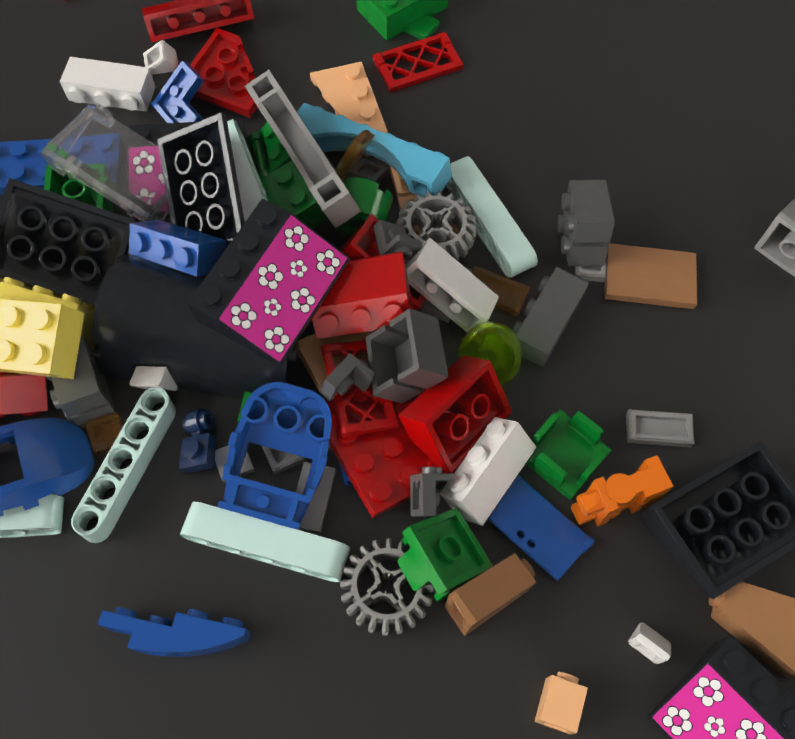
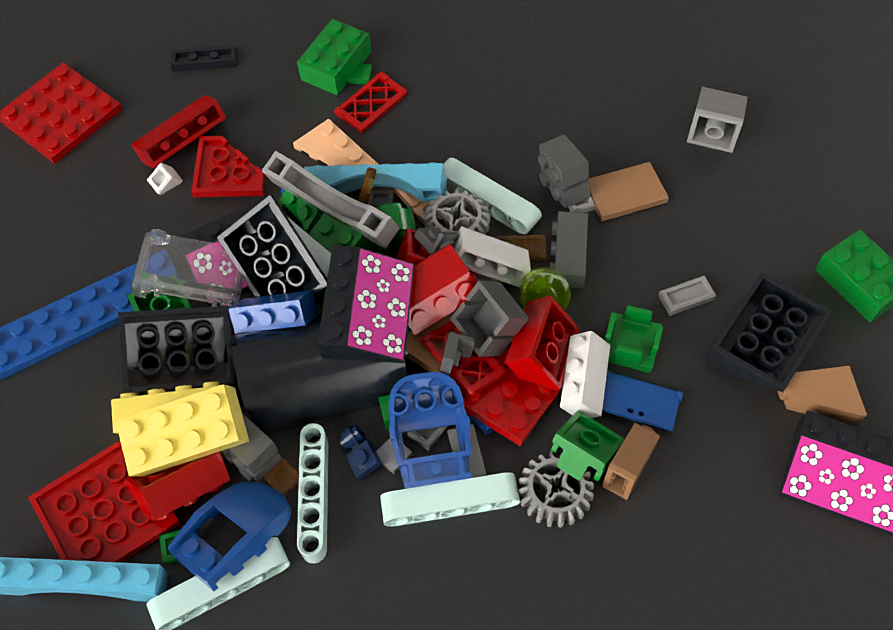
camera: 20 degrees left, 5 degrees down
white brick [60,57,156,112] -> none
blue slope [97,607,251,657] -> none
white slope [130,366,178,391] -> none
plate [151,60,205,123] -> none
dark grey bracket [410,467,454,517] -> none
light nougat brick [534,672,588,734] -> none
orange hips [571,455,674,527] -> none
white slope [628,622,671,664] -> none

